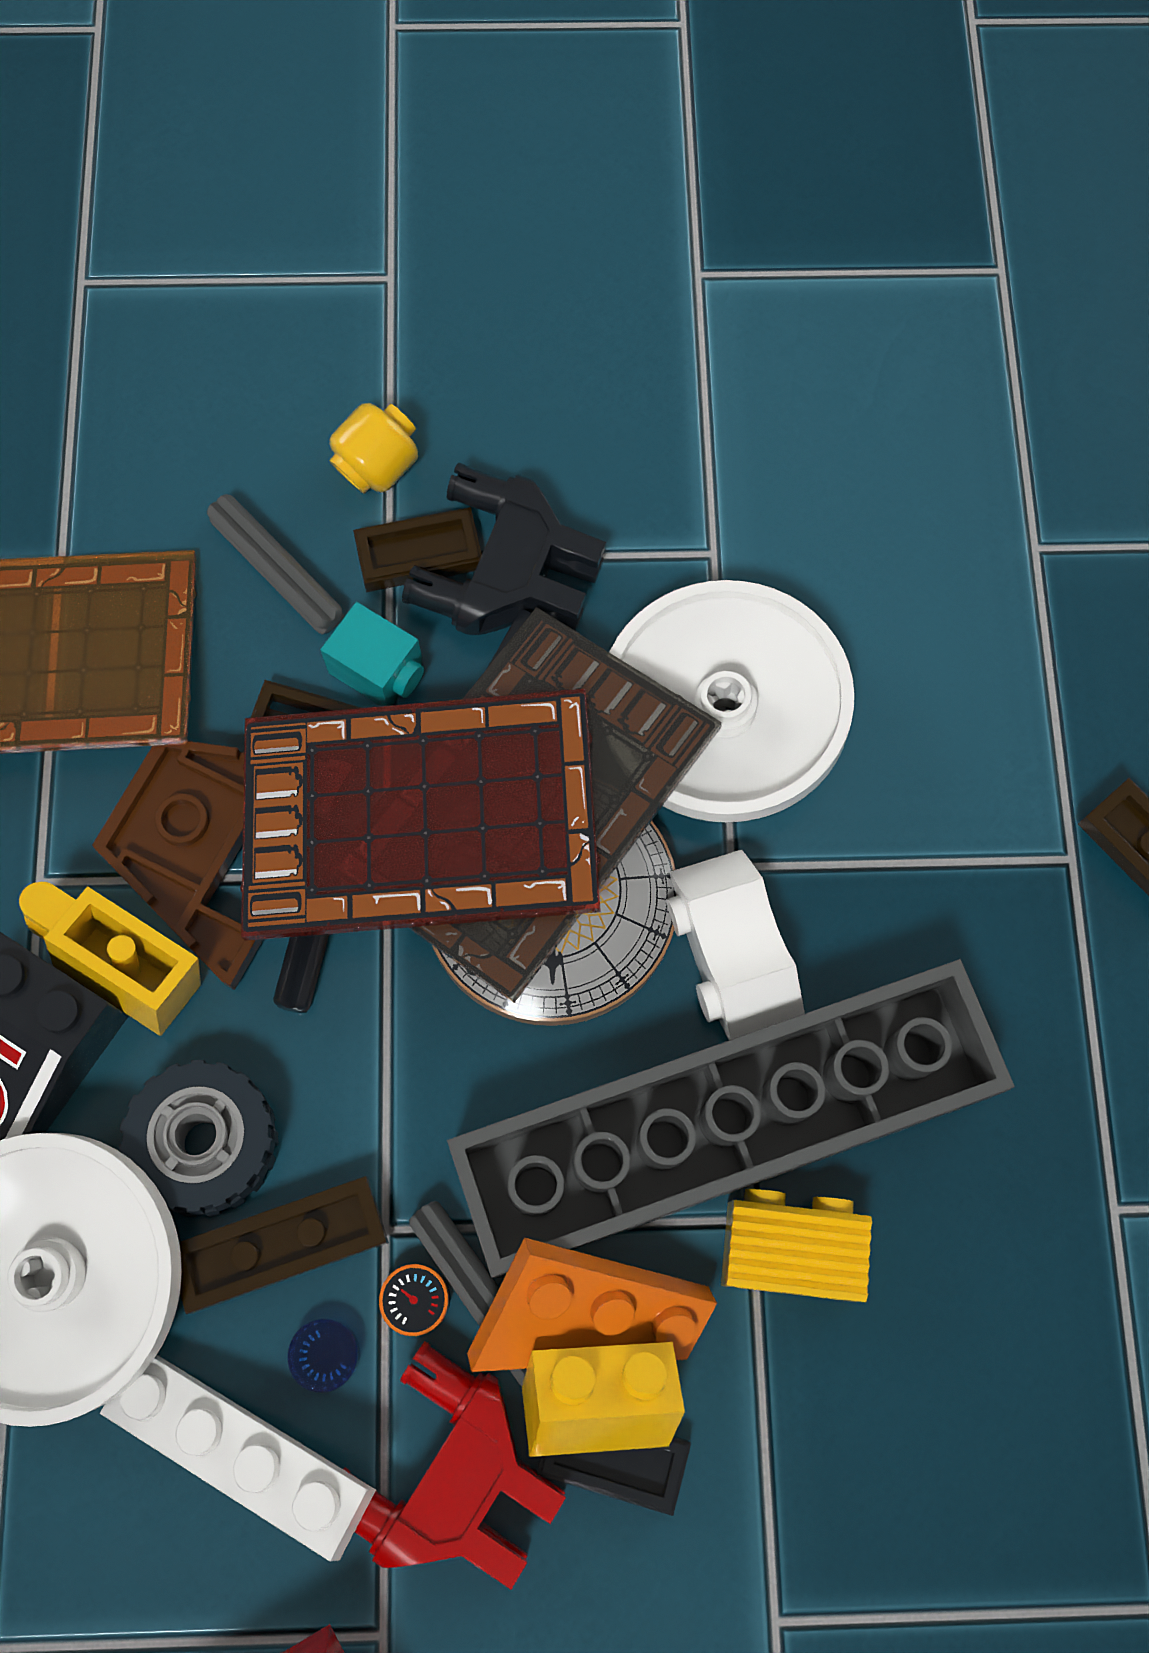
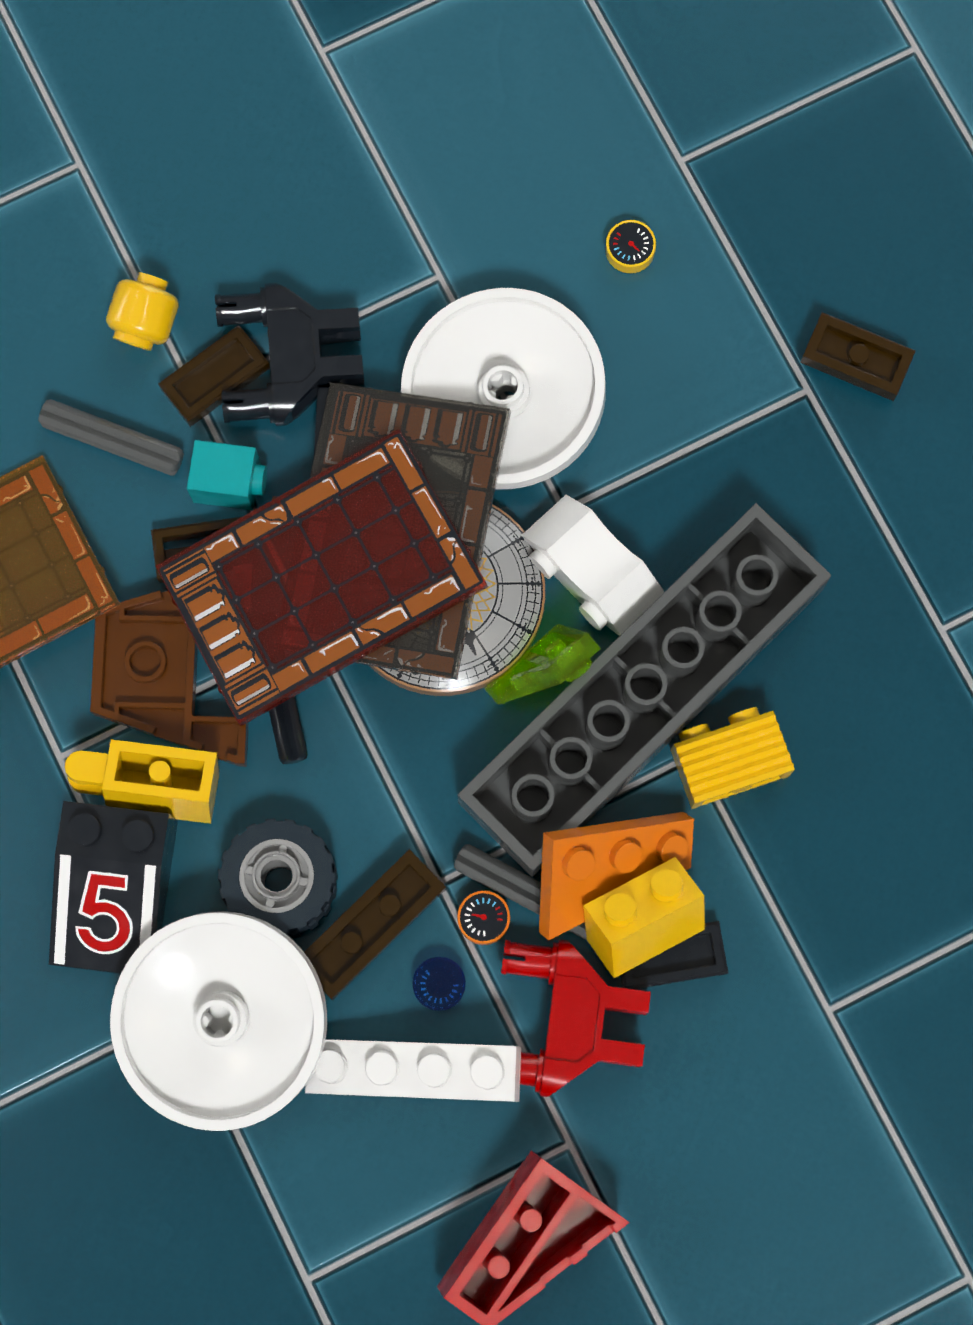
camera: 20 degrees left, 5 degrees up
none -> clear neon green wing [484,624,601,705]
none -> black tile [605,220,656,273]

